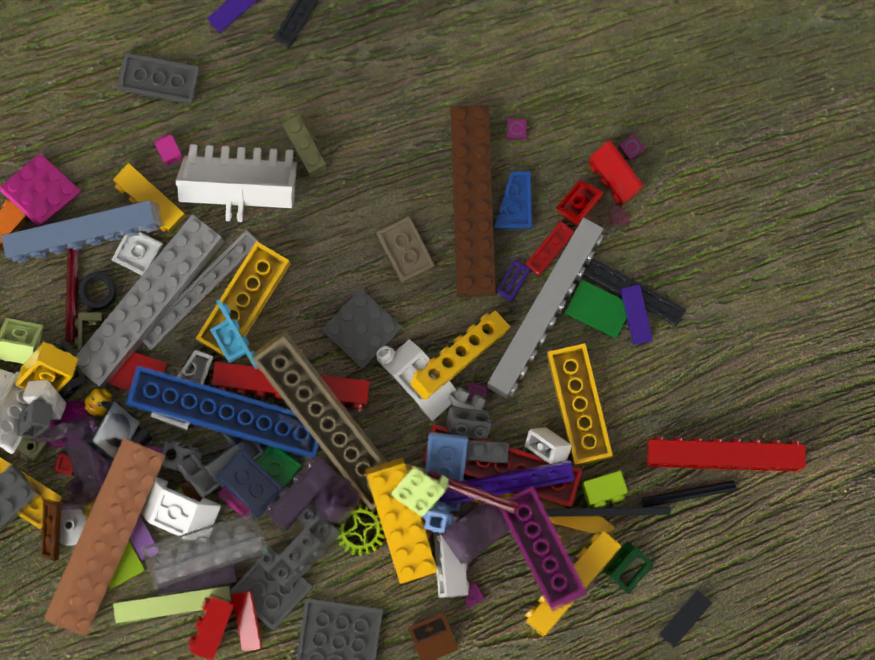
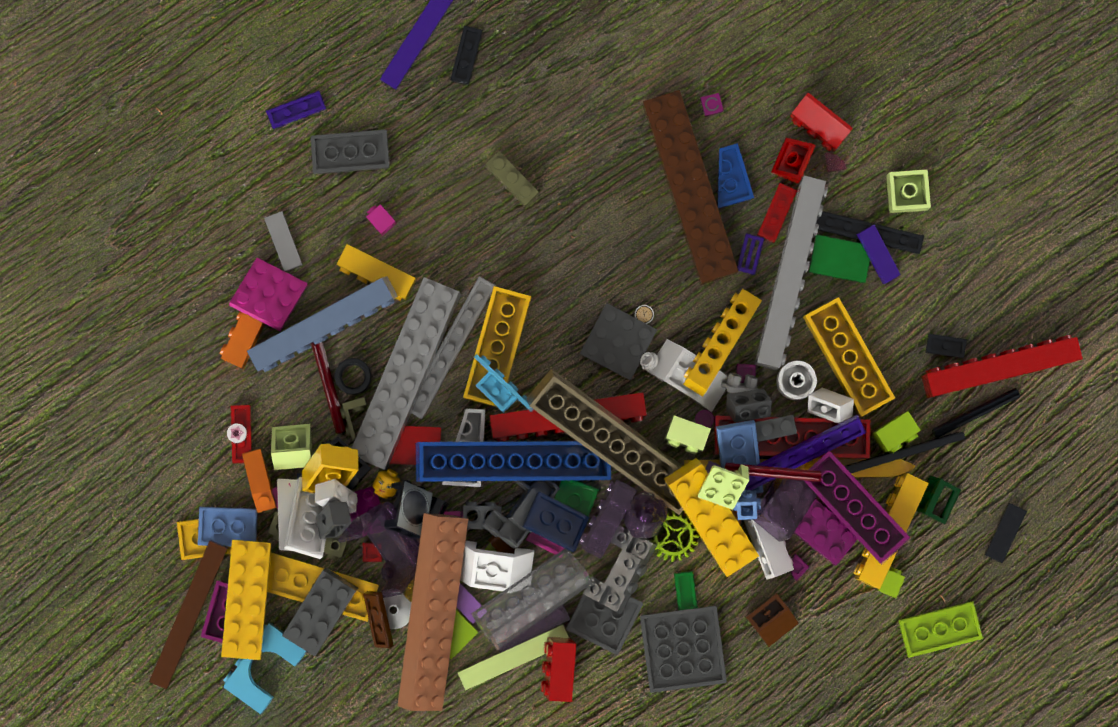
camera: 15 degrees left, 5 degrees up
white tile [111,232,164,276] -> none
white piece [176,144,298,222] -> none
tile [231,590,263,651] -> none
dark tan tile [376,216,436,283] -> none
magenta tile [619,134,645,161] -> none
none -> light grey tile [264,211,303,272]
none -> dark purple tile [266,91,326,129]
none -> tile [635,305,654,324]
none -> yellowish green brick [664,416,711,455]
none -> green tile [674,571,698,610]
none -> magenta tile [695,410,714,428]
none -> white brick [776,361,817,400]
none -> magenta brick [789,499,858,566]
none -> lime brick [876,567,905,598]
none -> yellowish green brick [886,169,931,213]
none -> black plate [925,334,967,359]

